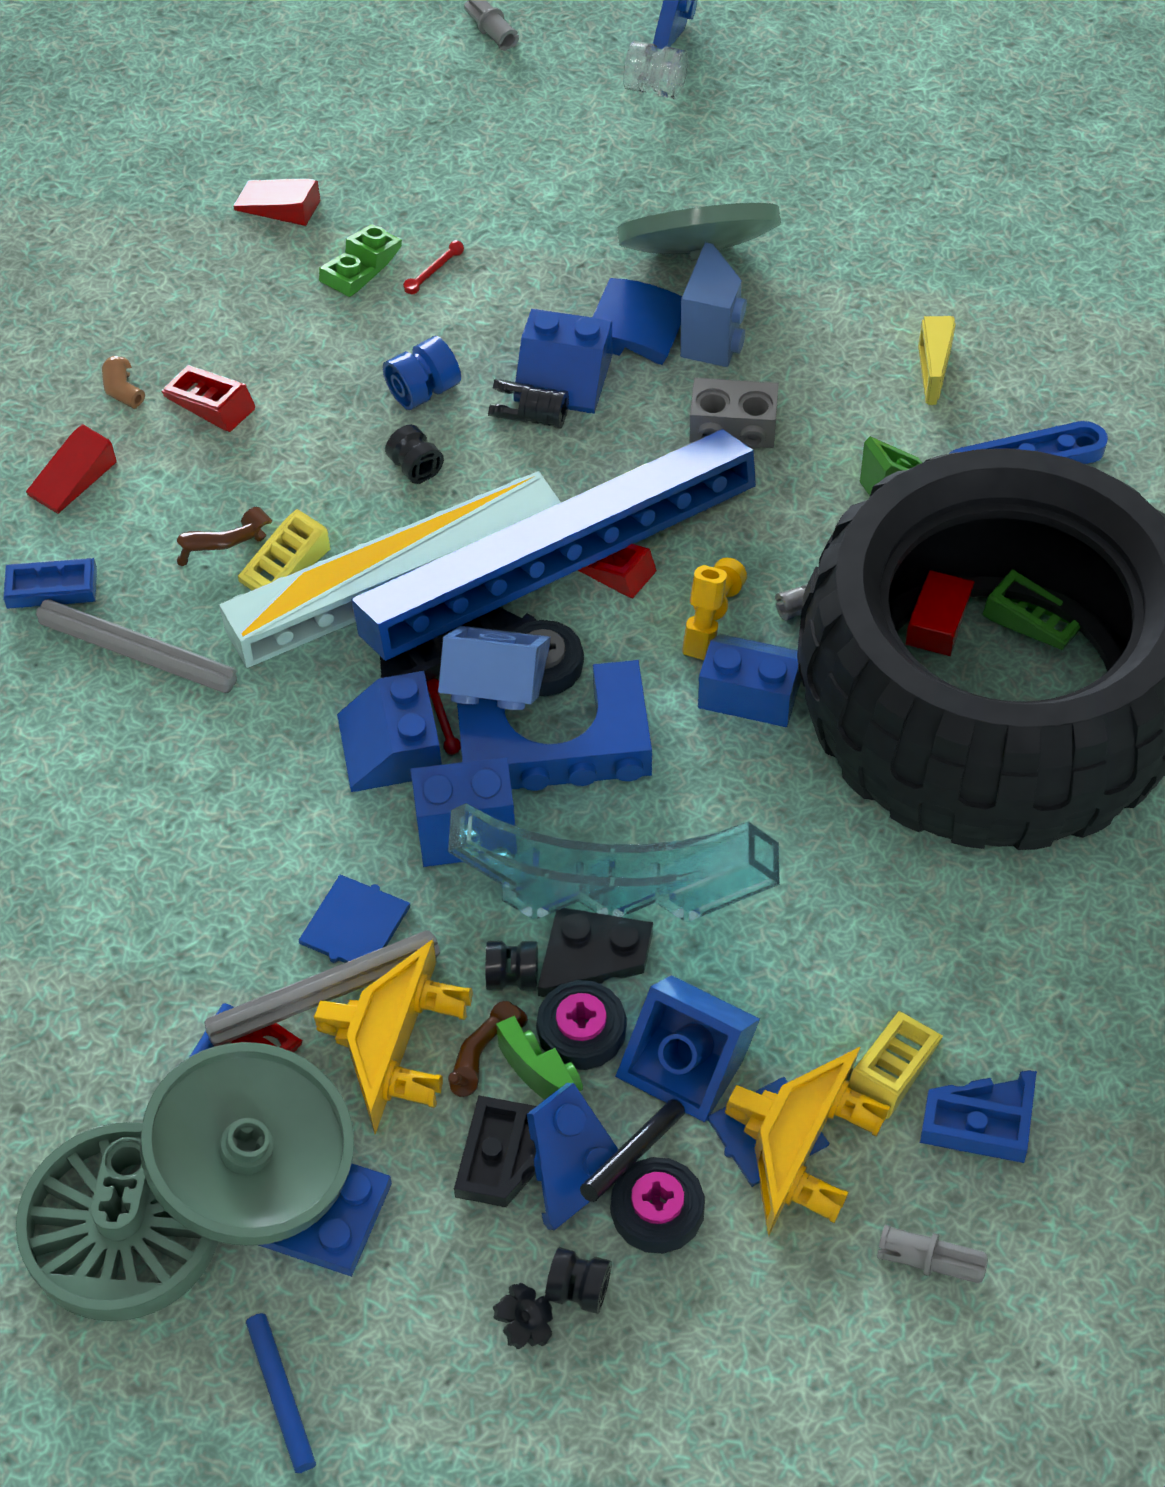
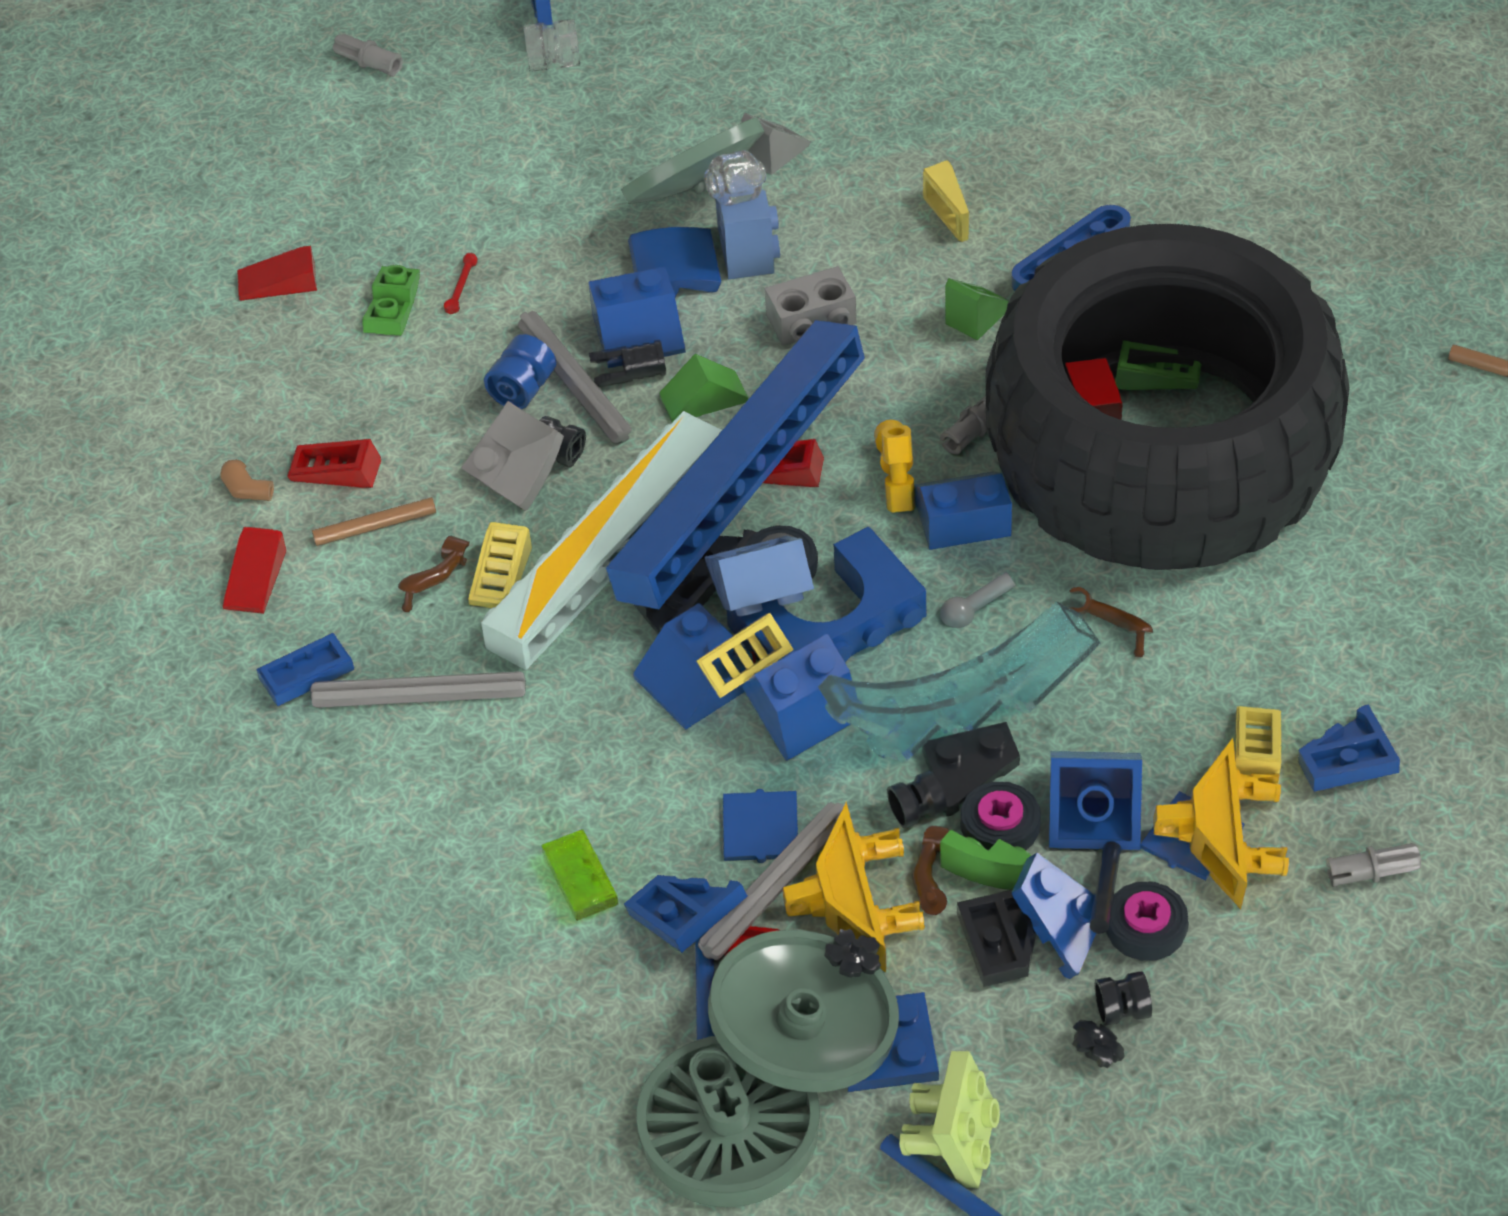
camera: 25 degrees left, 5 degrees down
none -> medium nougat bar [312,497,436,546]
none -> light grey plate [461,401,564,511]
none -> light grey axle [518,311,632,443]
none -> clear neon green plate [541,829,619,921]
none -> blue wing [624,875,748,953]
none -> bright green slope [659,354,749,423]
none -> light yellow slope [696,613,794,698]
none -> clear head [704,150,766,206]
none -> light grey slope [741,113,811,175]
none -> black plant [824,929,881,978]
none -> yellowish green plate [899,1051,1000,1189]
none -> light grey bar [940,572,1015,628]
none -> reddish brown piece [1068,587,1154,657]

